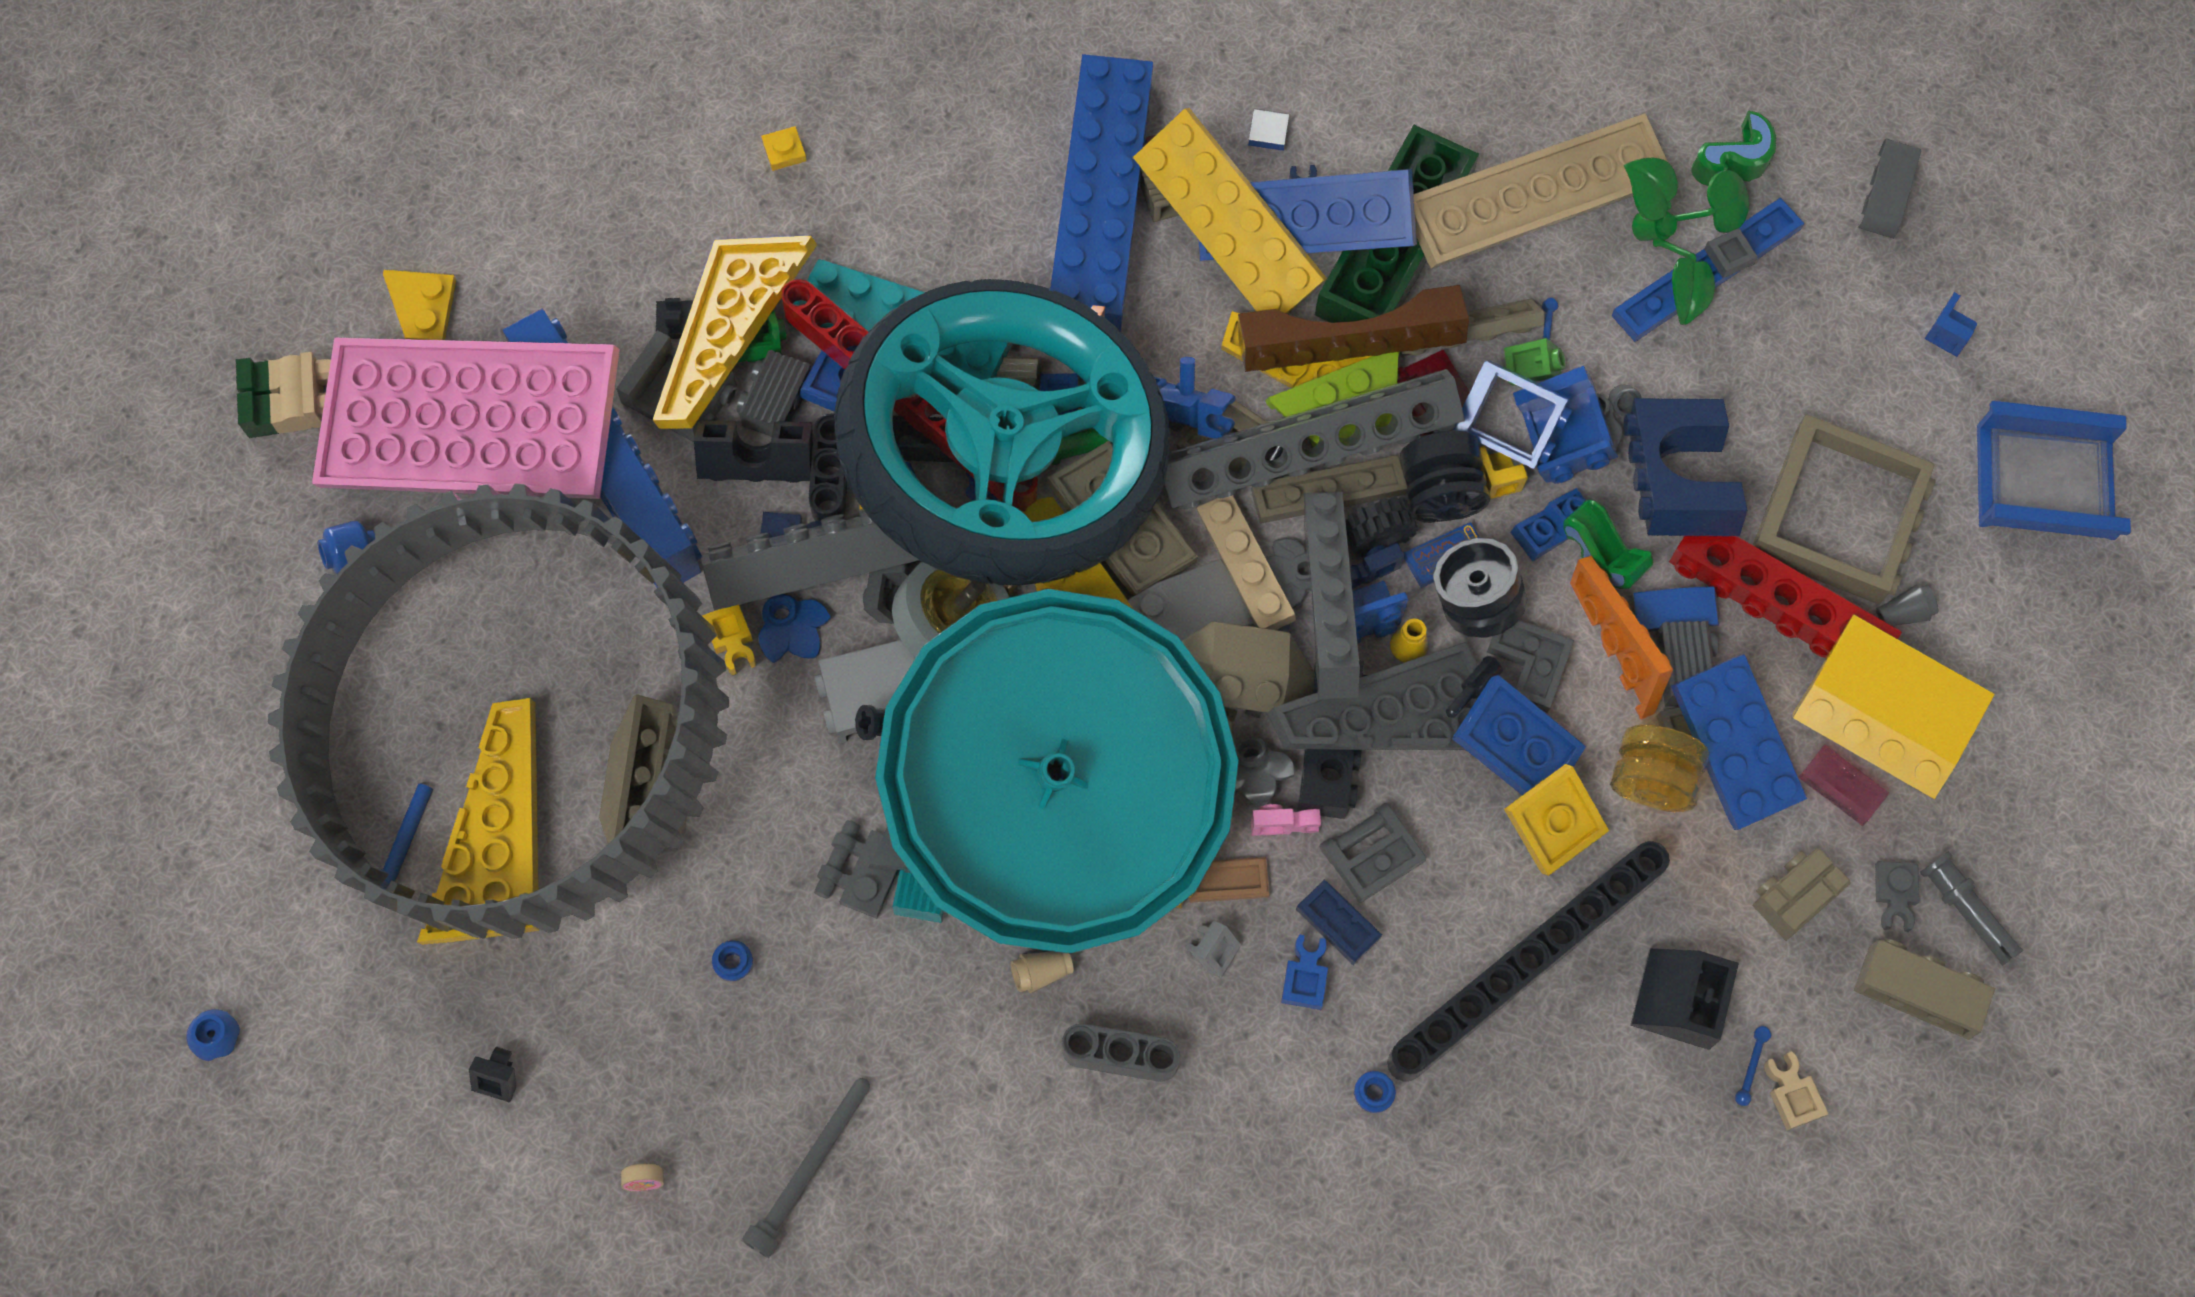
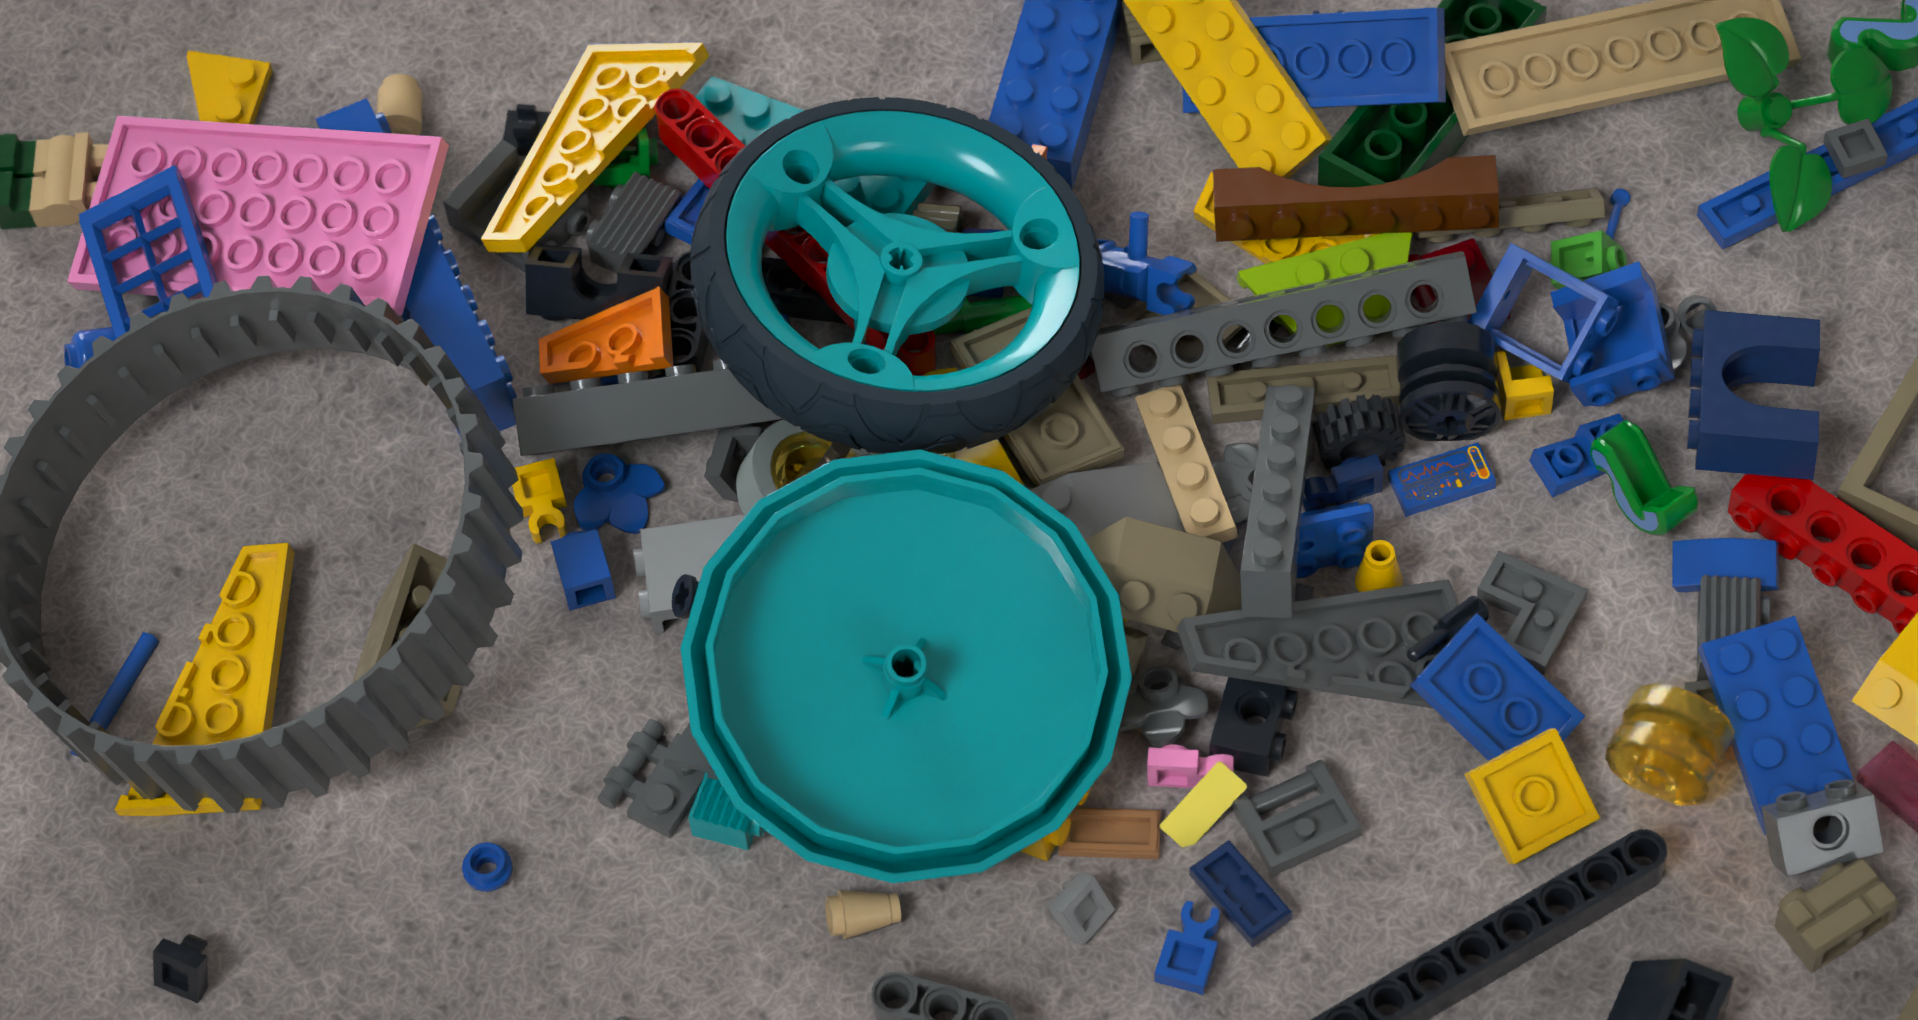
camera: 15 degrees right, 10 degrees down
black wheel [1433,538,1528,638] -> none
orange wing [1570,556,1673,720] -> none
none -> blue piece [79,165,218,339]
none -> tan brick [377,74,423,135]
none -> orange wing [539,287,673,384]
none -> blue brick [550,529,616,611]
none -> light yellow sticker [1160,761,1247,847]
none -> brick [1761,779,1884,877]

